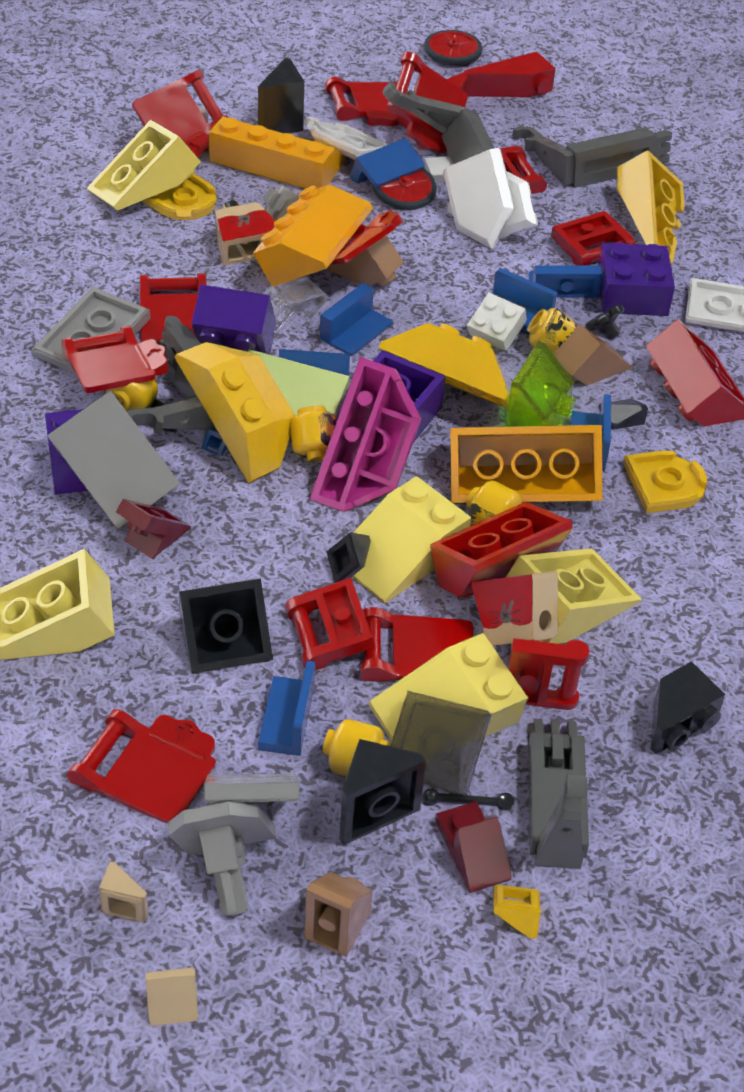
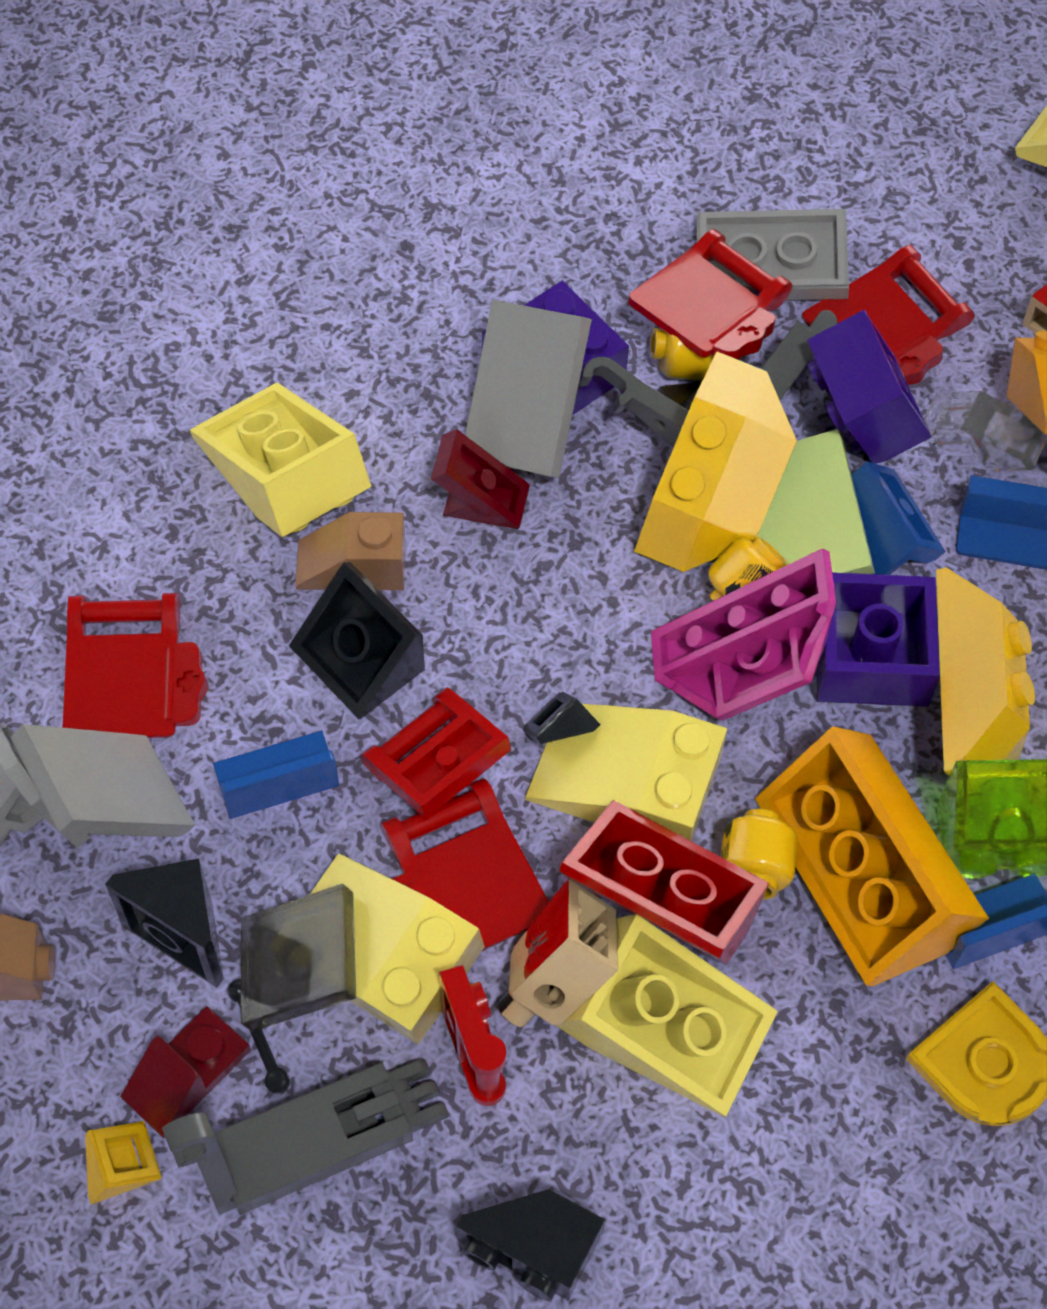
camera: 65 degrees right, 15 degrees up
yellow head [322,719,390,777] -> none
none -> medium nougat slope [296,512,406,590]

